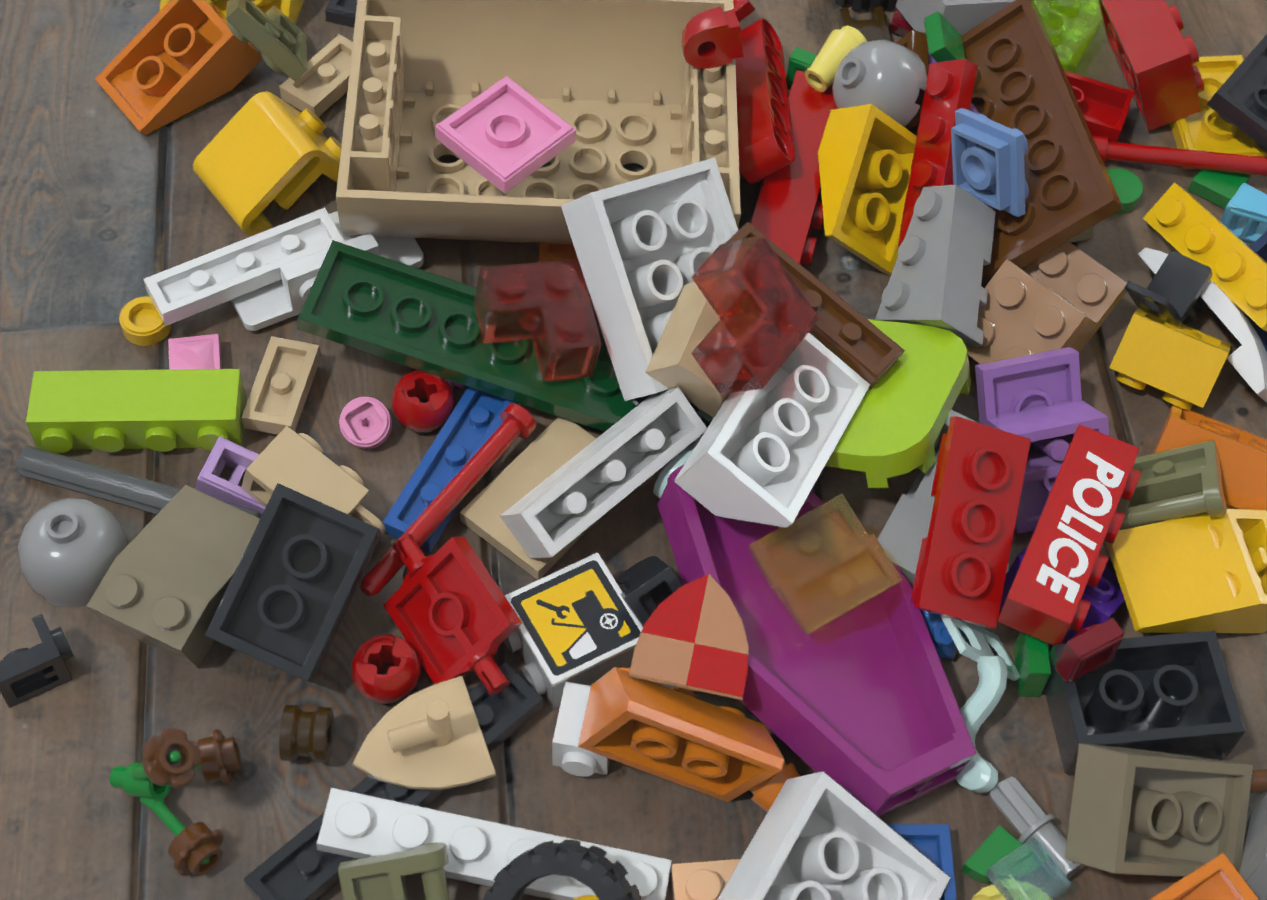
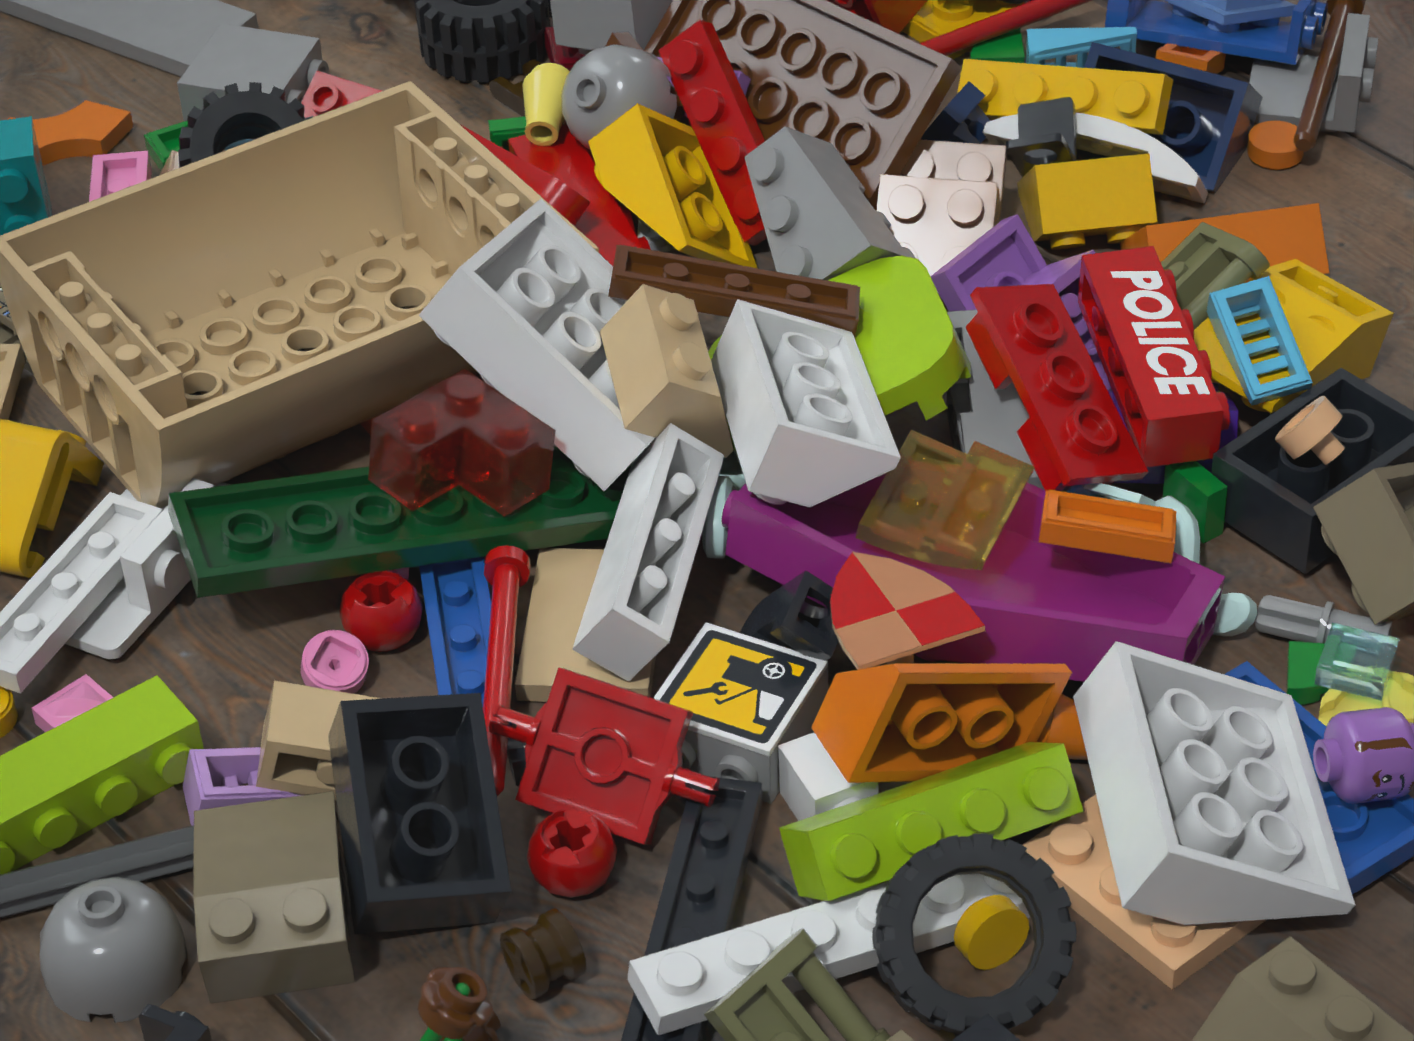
camera: 30 degrees left, 15 degrees down
tan plate [241,336,321,435] -> none
tan shield [353,676,496,790] -> none
bright pink tile [435,76,576,194] -> none
red piece [681,6,744,69] -> none
clear red brick [691,235,820,394] -> none
green tile [924,11,966,63] -> none
medium blue piece [951,108,1029,217] -> none
dark red tile [1055,618,1125,683] -> none
none -> lime brick [779,742,1084,901]
none -> dark blue tile [920,81,990,144]
none -> orange tile [1039,489,1176,563]
none -> medium azure slope [1207,276,1313,406]
none -> light nougat tile [1275,396,1345,465]

